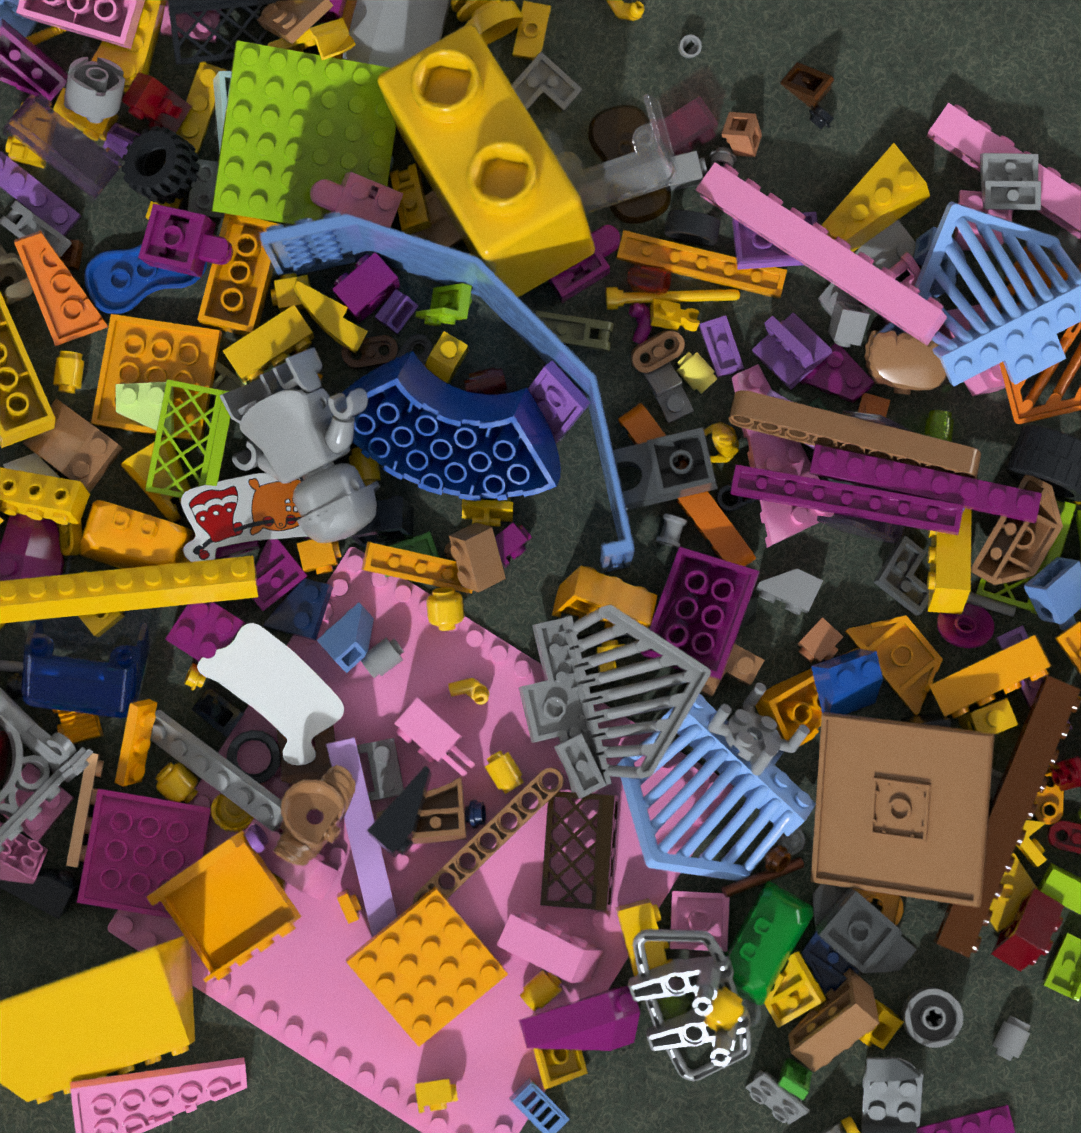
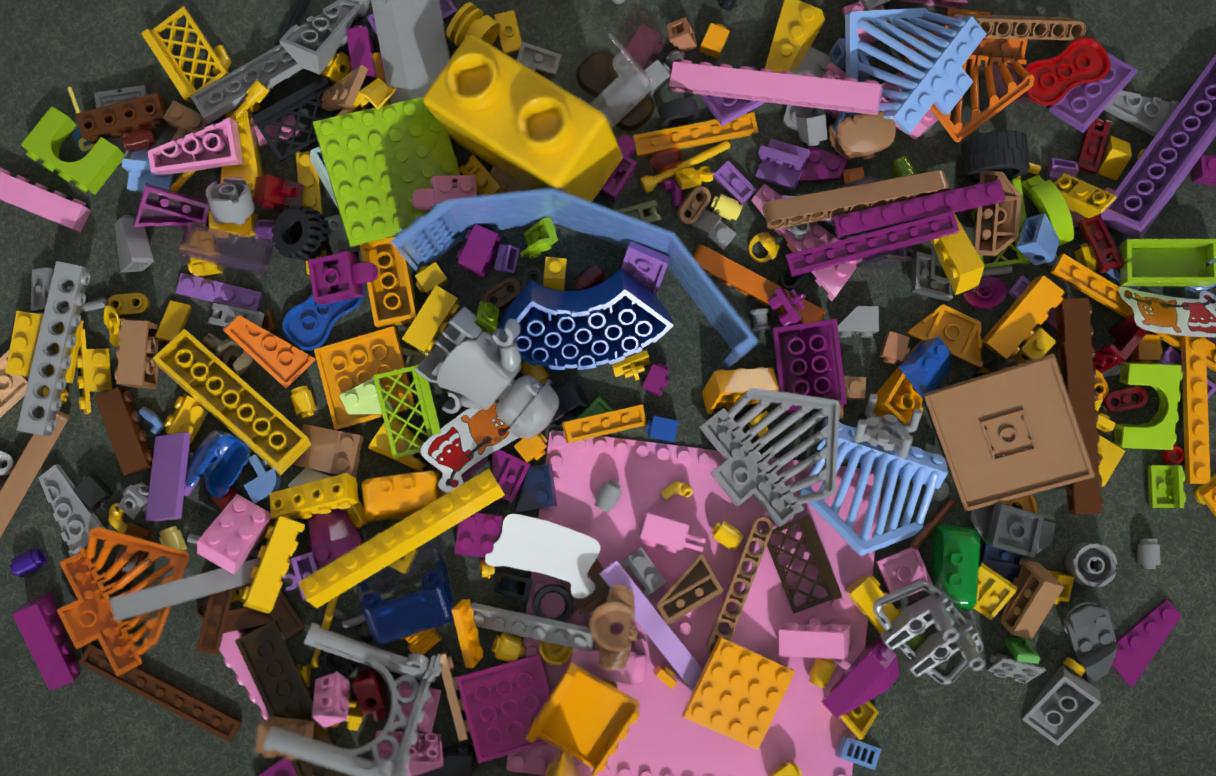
camera: 30 degrees left, 0 degrees up
medium lavender piece [245,824,268,853] -> none
yellow slope [293,281,368,353] -> none
medium blue slope [317,602,374,673] -> none
black slope [367,766,432,858] -> none
yellow head [426,587,465,631] -> none
medium nougat brick [444,522,506,592] -> none
dark blue plate [465,800,486,829] -> none
light grey plate [554,734,606,798] -> none
dark grey brick [612,427,718,510] -> none
yellow head [703,986,744,1032] -> none
reddish brown plate [765,845,791,873] -> none
dark red brick [991,888,1064,972] -> none
none -> lime bracket [476,301,499,335]
none -> blue brick [646,416,679,443]
none -> light orange brick [700,23,730,59]
none -> magenta hips [768,287,806,326]
none -> light grey plate [787,223,811,240]

